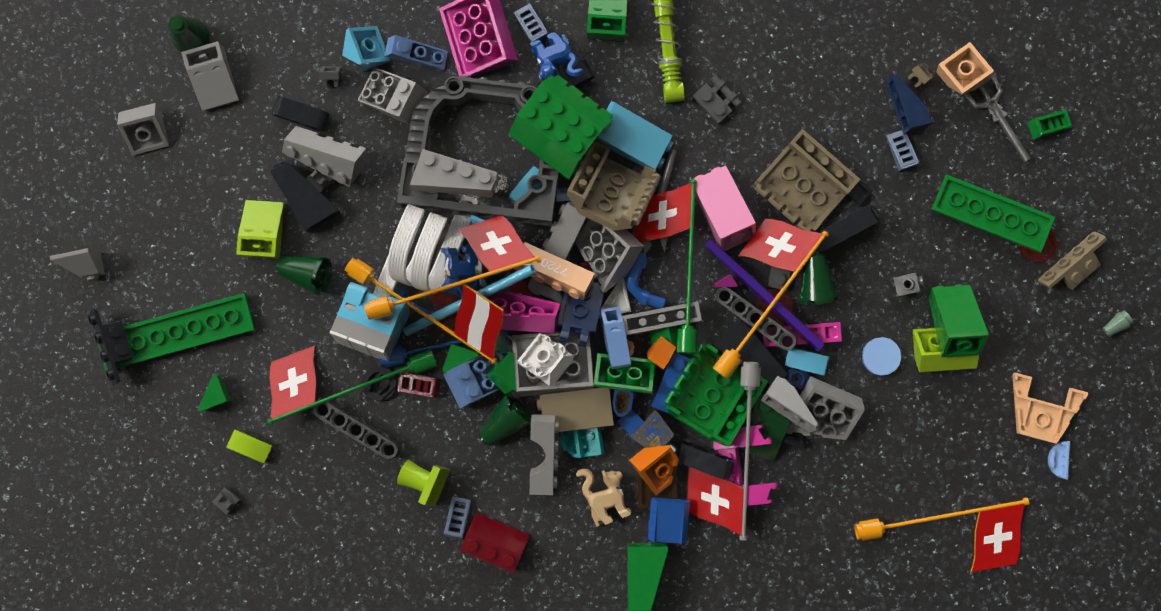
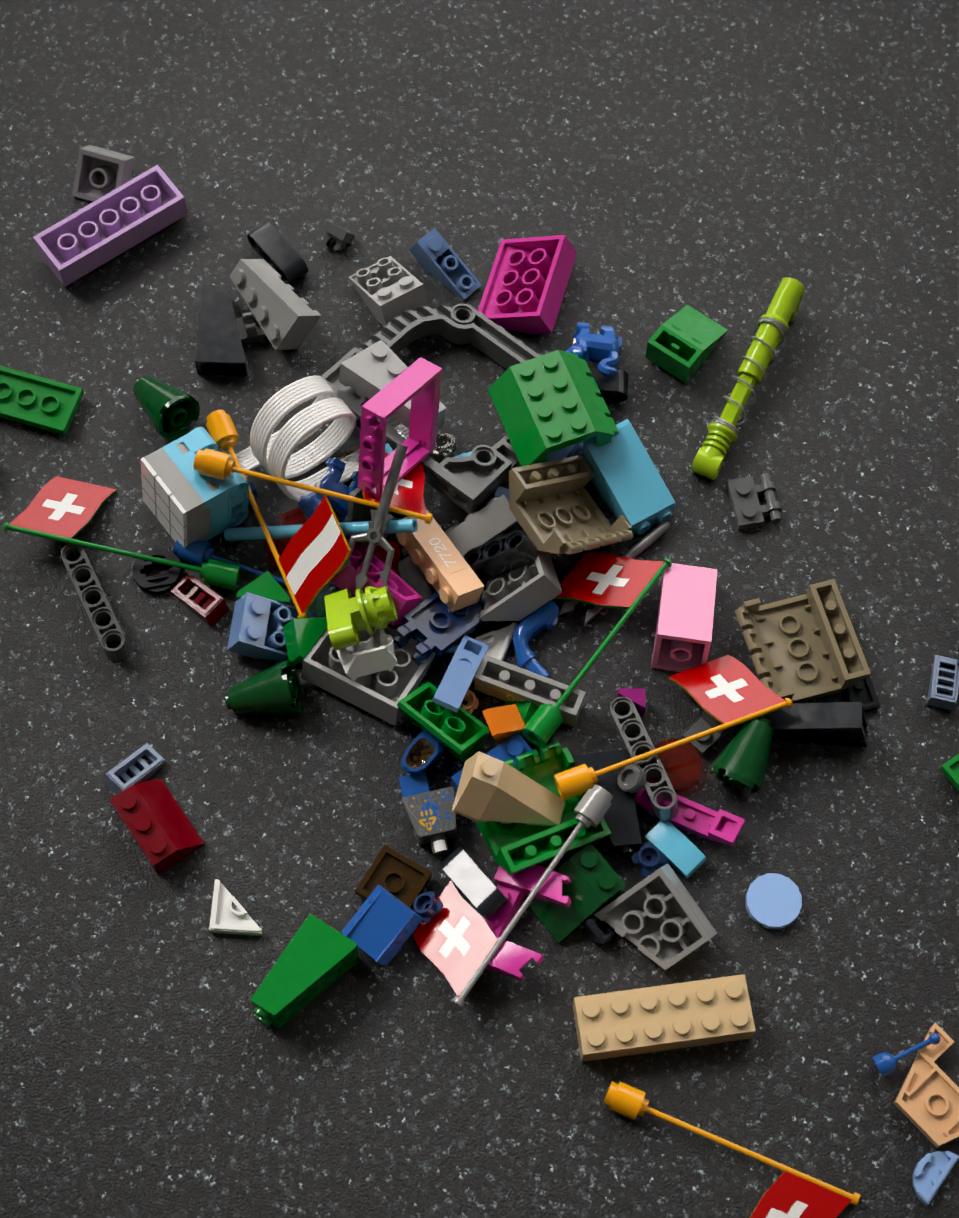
camera: 30 degrees right, 20 degrees down
dark green cone [168,15,210,52] -> none
light grey slope [181,41,239,111] -> none
lime slope [236,200,284,259] -> none
medium azure slope [342,26,391,71] -> none
lime plant [397,460,450,505] -> none
sand blue slope [513,3,548,43] -> none
light grey arch [529,415,559,495] -> none
dark tan panel [537,388,614,432] -> none
teal slope [560,427,604,458] -> none
tan animal [576,469,631,527] -> none
orange slope [630,445,679,495] -> none
dark purple tile [705,240,824,352] -> none
light grey slope [761,376,818,433] -> none
dark grey brick [893,272,926,296] -> none
lime slope [913,328,979,372] -> none
green slope [928,284,989,357] -> none
none -> lavender brick [33,165,188,287]
none -> white tile [209,880,262,936]
none -> lime beam [324,586,398,651]
none -> flat silver piece [336,444,408,589]
none -> dark pink window [358,357,442,499]
none -> dark blue plate [413,891,443,923]
none -> tan wedge [452,751,565,827]
none -> black beam [463,530,539,582]
none -> tan brick [572,974,756,1062]
none -> dark grey tile [617,764,646,793]
none -> blue hinge [872,1033,940,1079]

